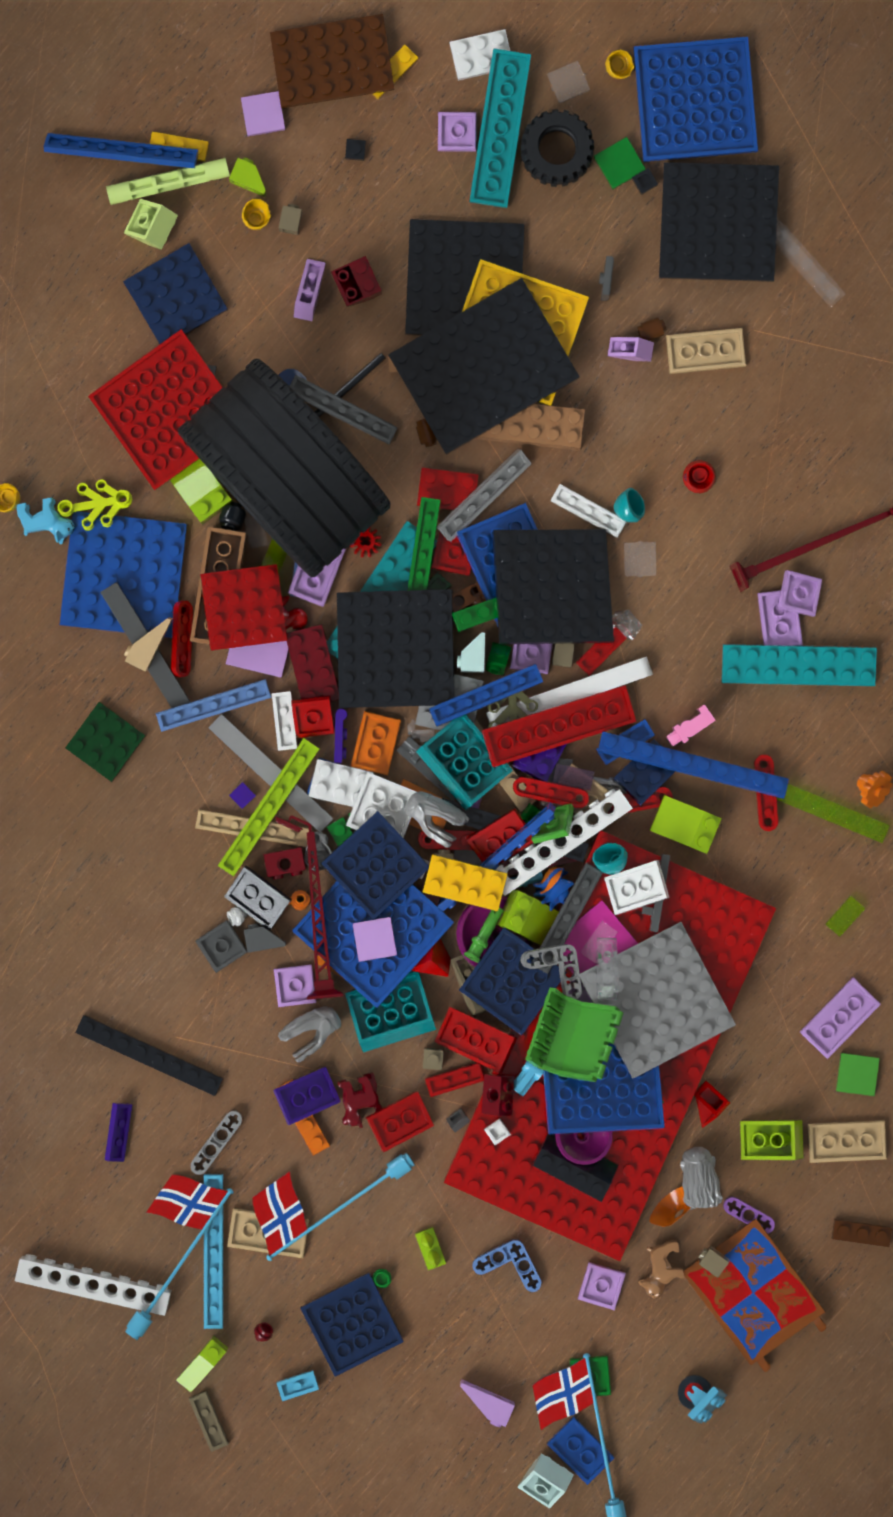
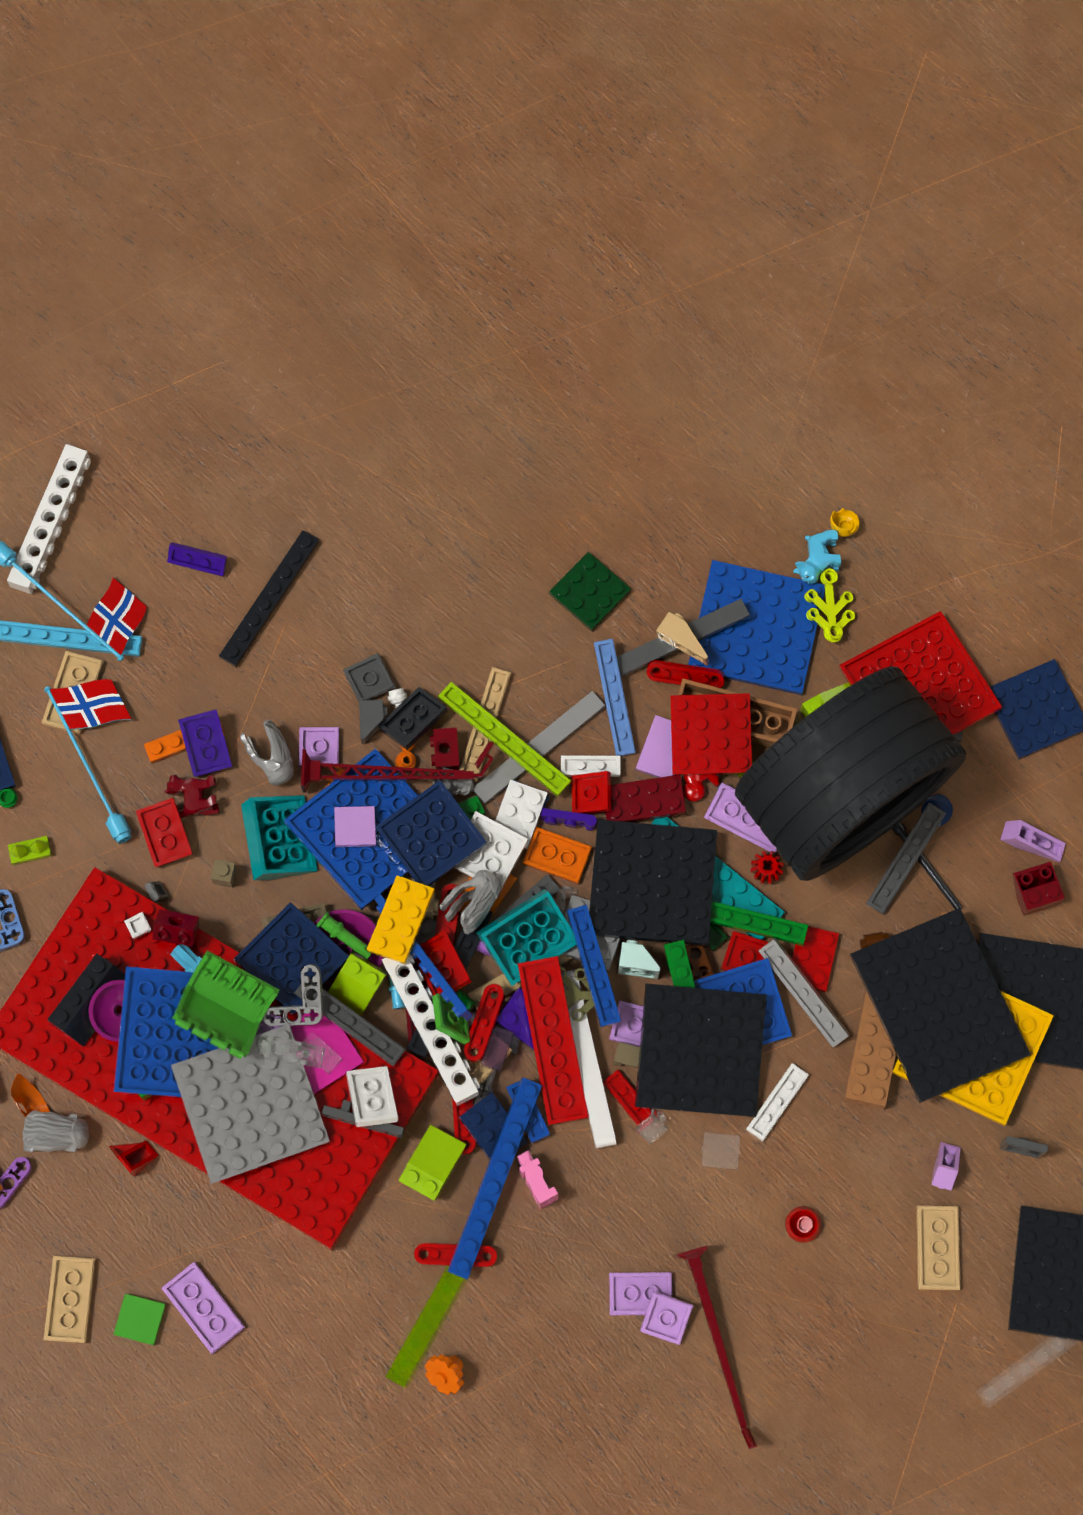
camera: 95 degrees right, 15 degrees down
light grey beam [191,1110,243,1175] -> none
dark purple tile [229,782,256,809] -> none
red slope [412,938,451,977] -> none
red tile [425,1063,484,1097] -> none
red plate [434,1007,517,1074] -> none
green bracket [485,642,511,675] -> none
blue hair [533,866,574,911] -> none
teal hat [592,843,628,875] -> none
teal hat [614,488,645,523] -> none
reddish brown brick [637,317,667,341] -> none
teal plate [721,644,877,686] -> none
lime slope [740,1120,804,1160] -> none
clear neon green tile [825,896,865,937] -> none

